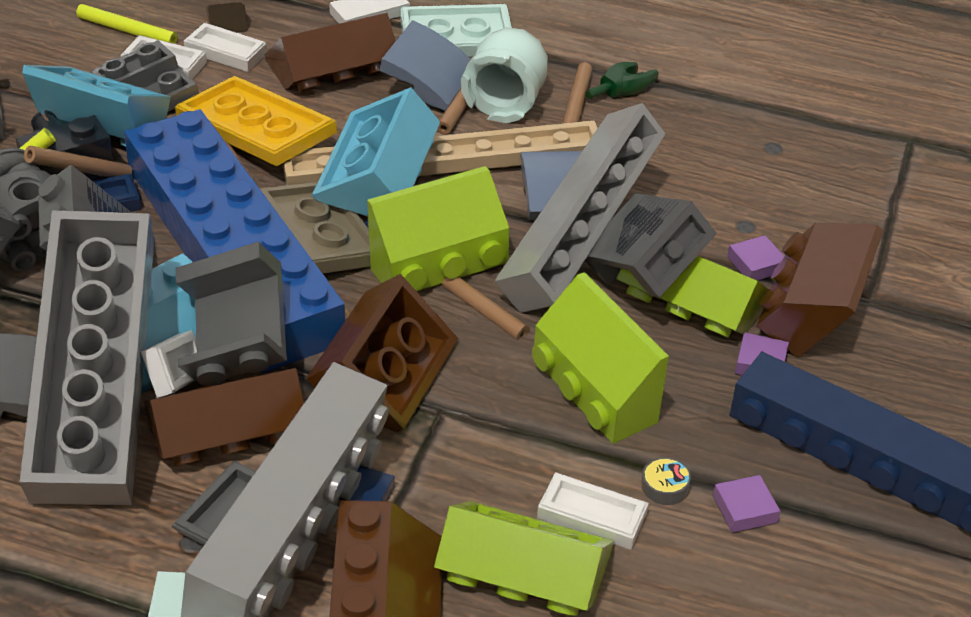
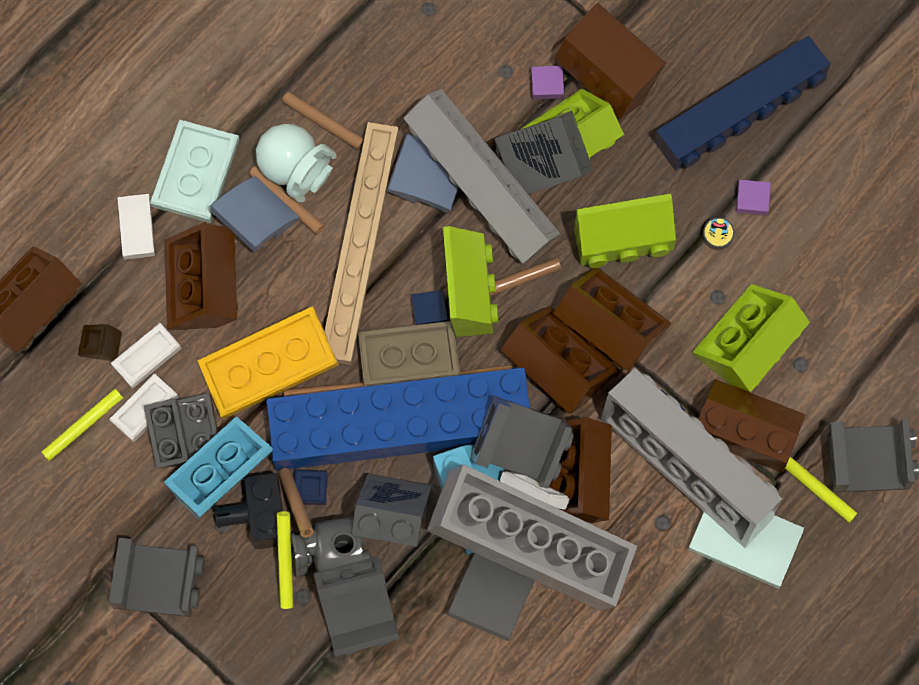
camera: 65 degrees left, 30 degrees up
dark grey tile [172,460,256,546] -> none
medium azure slope [312,87,440,216] -> none
white tile [537,472,649,550] -> none
dark green hand [585,62,659,99] -> none
medium lavender tile [735,332,789,375] -> none
none -> reddish brown slope [553,267,671,371]

